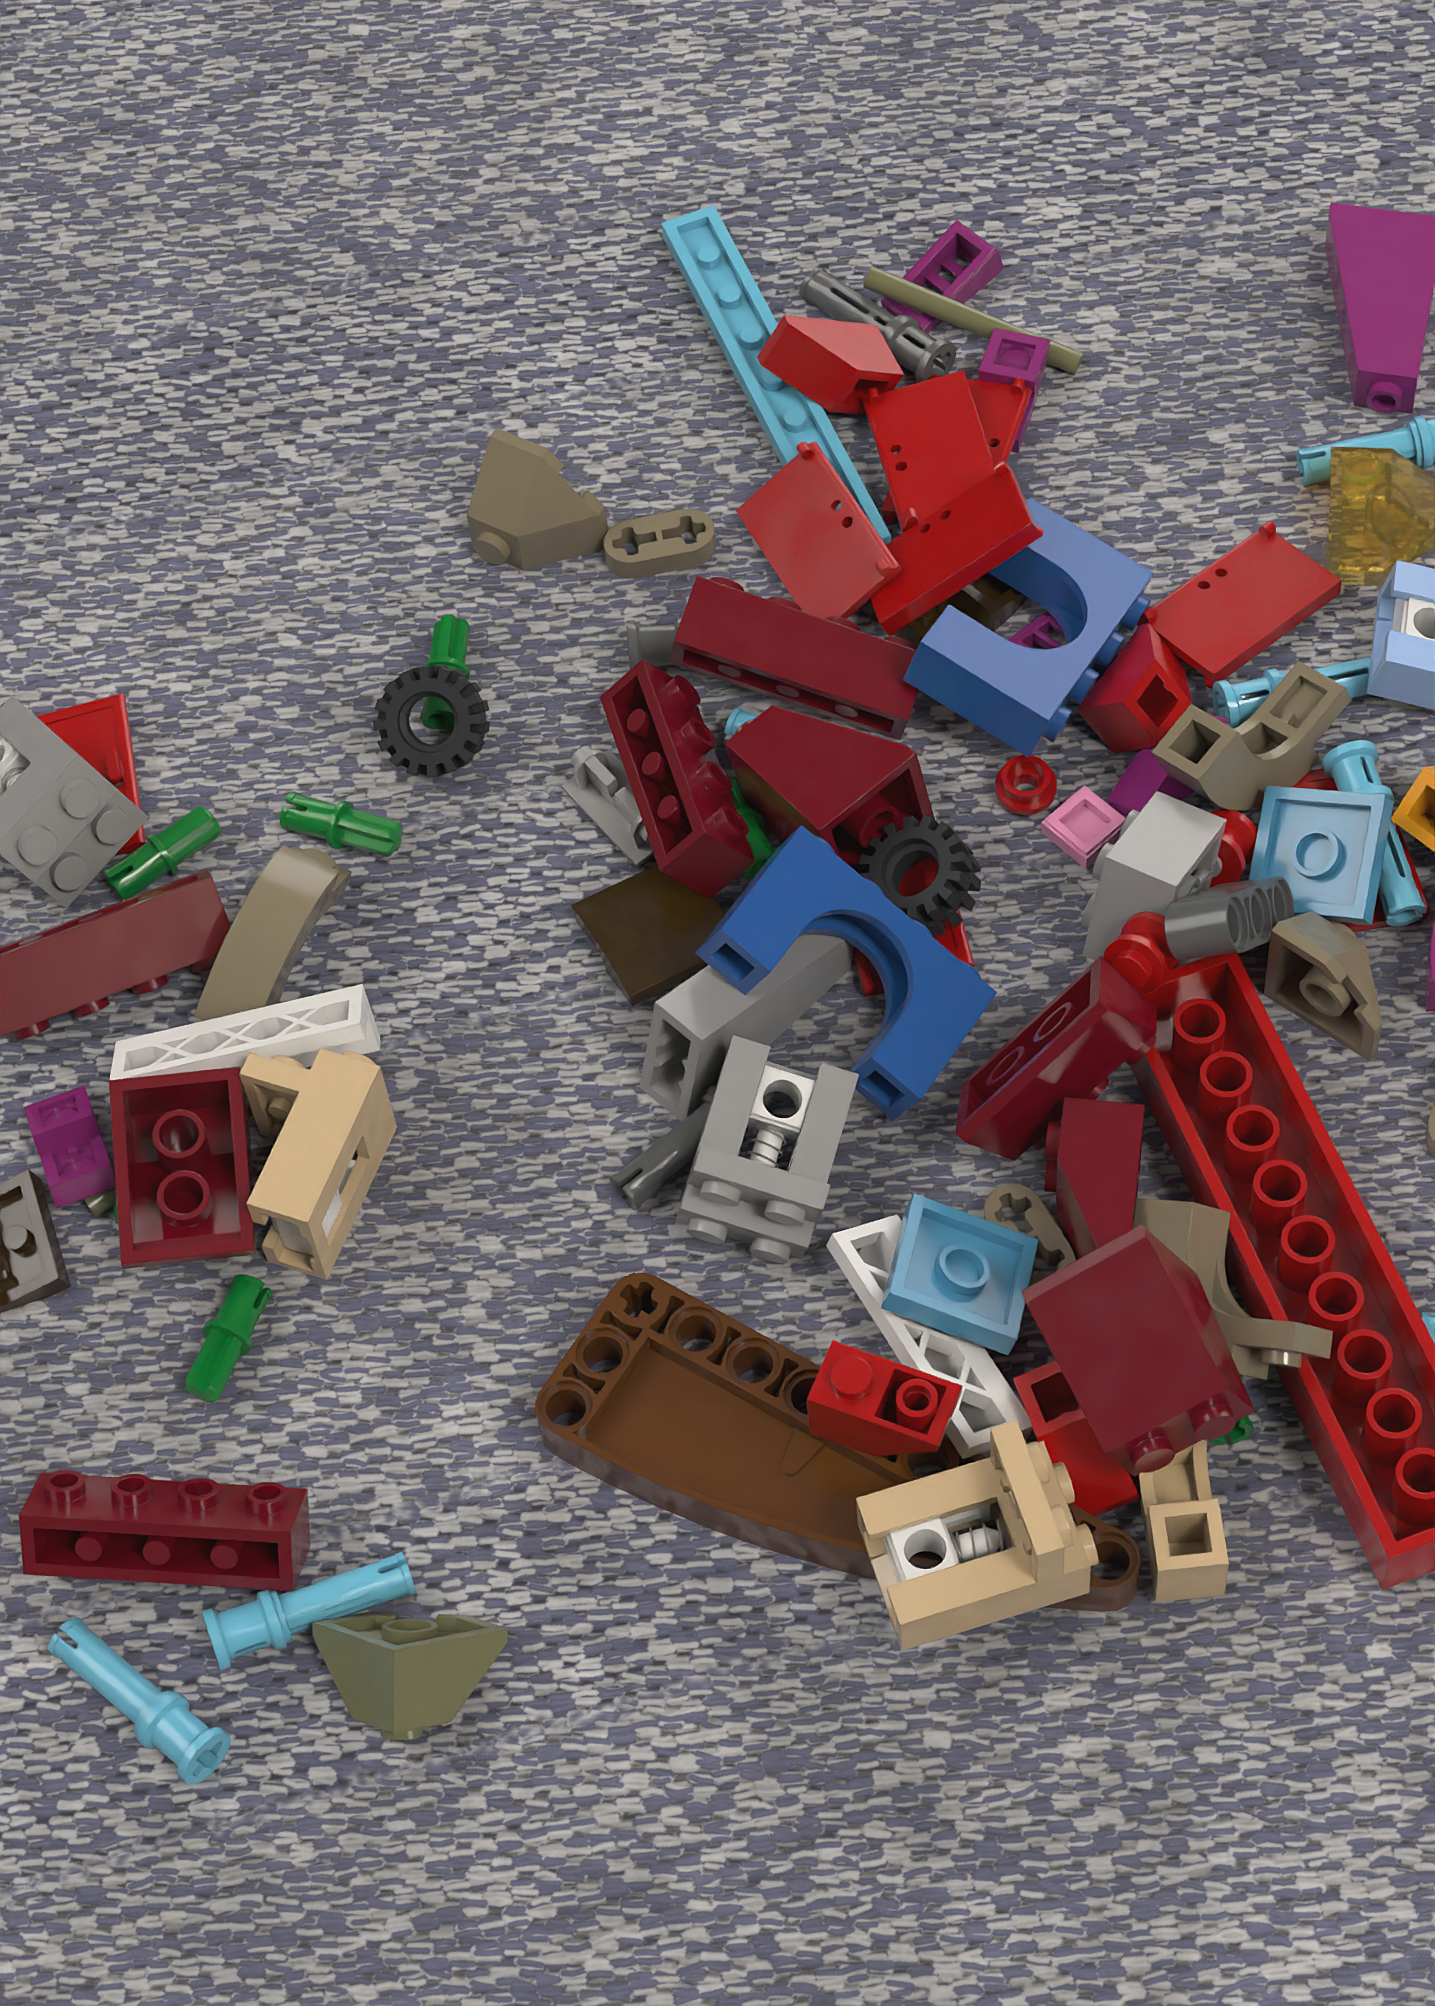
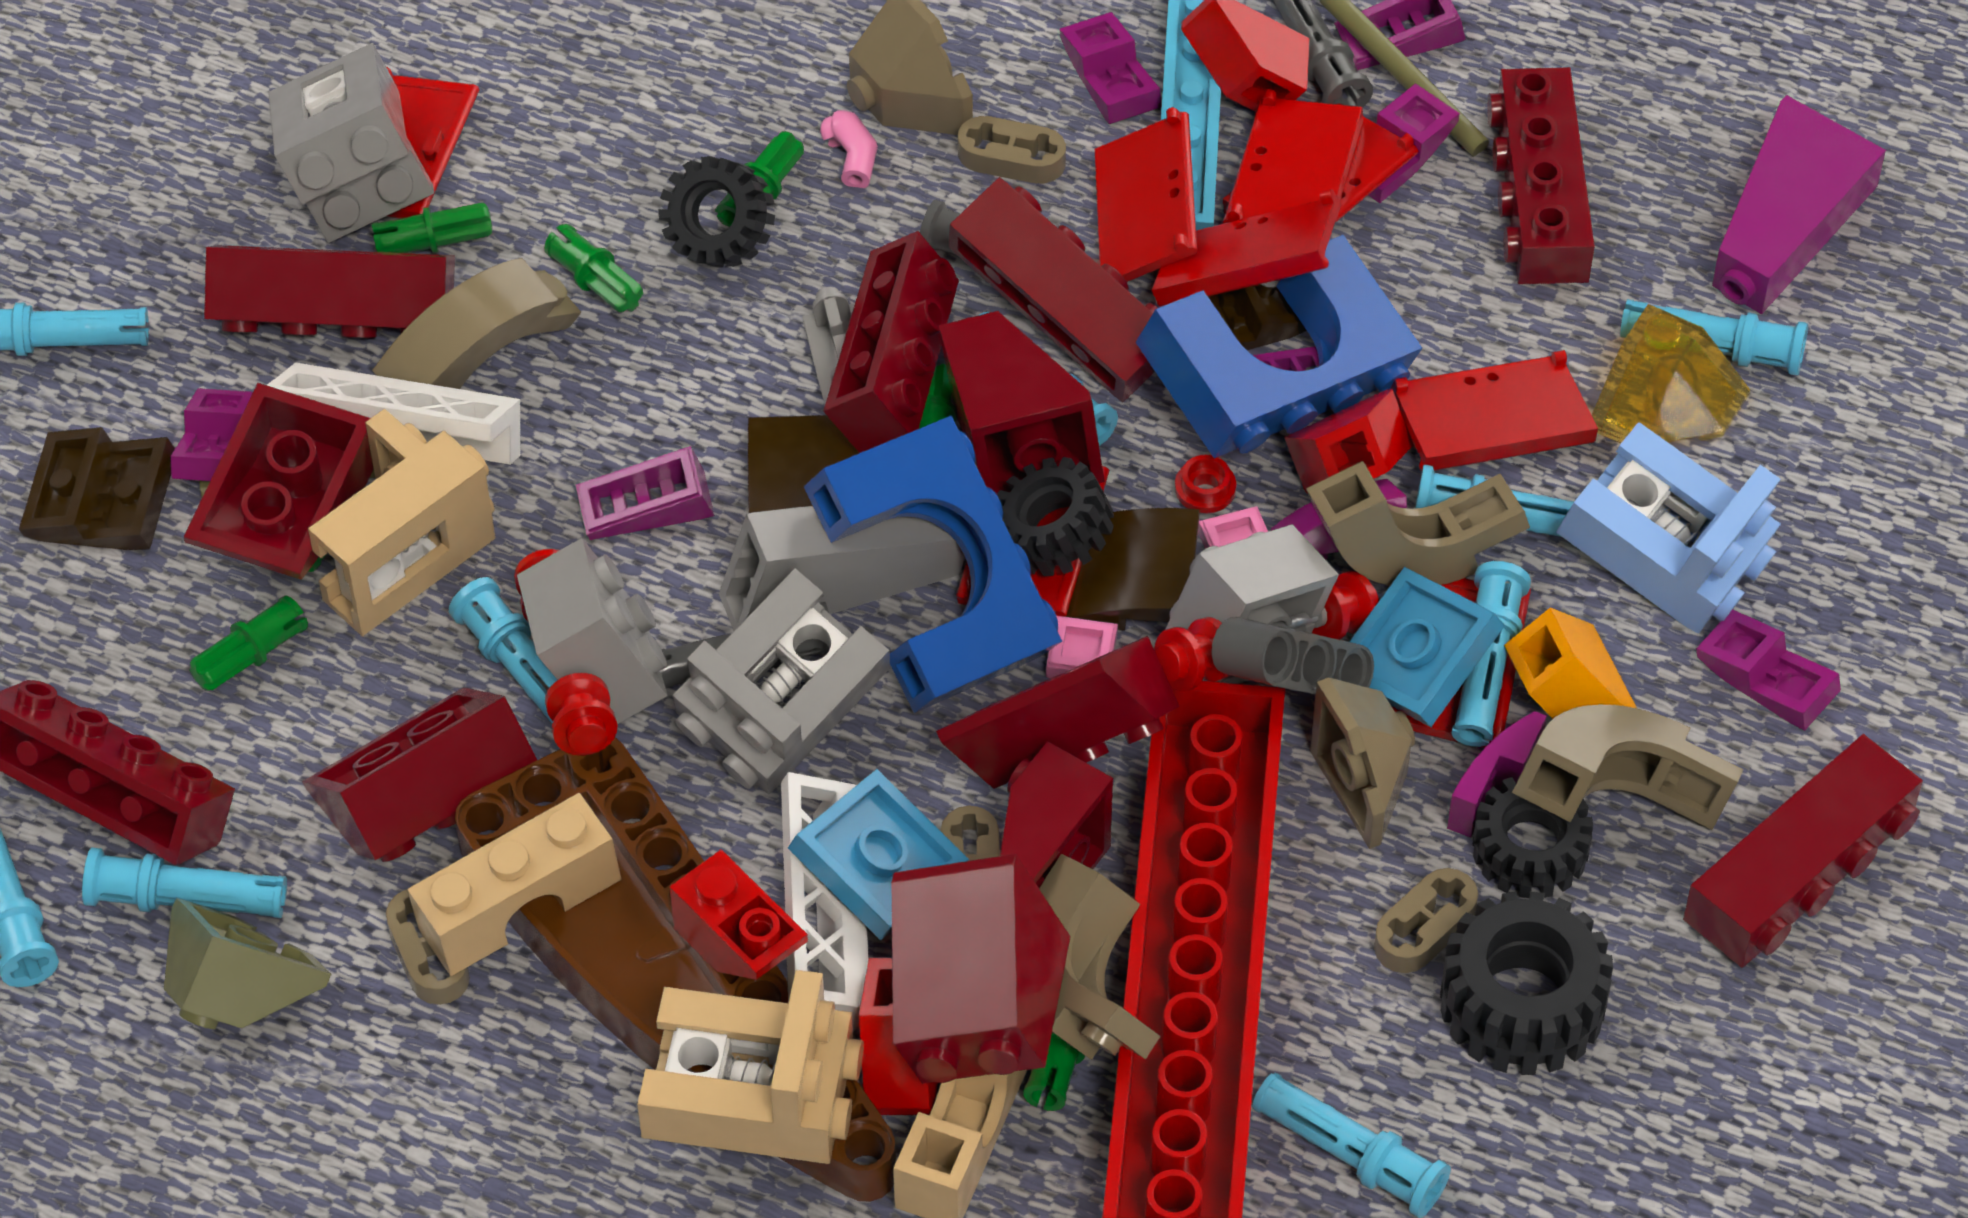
camera: 20 degrees right, 5 degrees down
none -> dark red slope [302,687,537,862]
none -> dark tan beam [386,889,470,1005]
none -> tan arch [407,793,621,976]
none -> medium azure pin [448,577,557,723]
none -> light grey brick [514,538,668,756]
none -> magenta slope [575,446,715,540]
none -> bright pink arm [820,110,878,188]
none -> bright pink tile [1046,616,1118,678]
none -> magenta slope [1060,12,1162,124]
none -> dark brown slope [1066,508,1200,631]
none -> dark red brick [1487,67,1595,284]

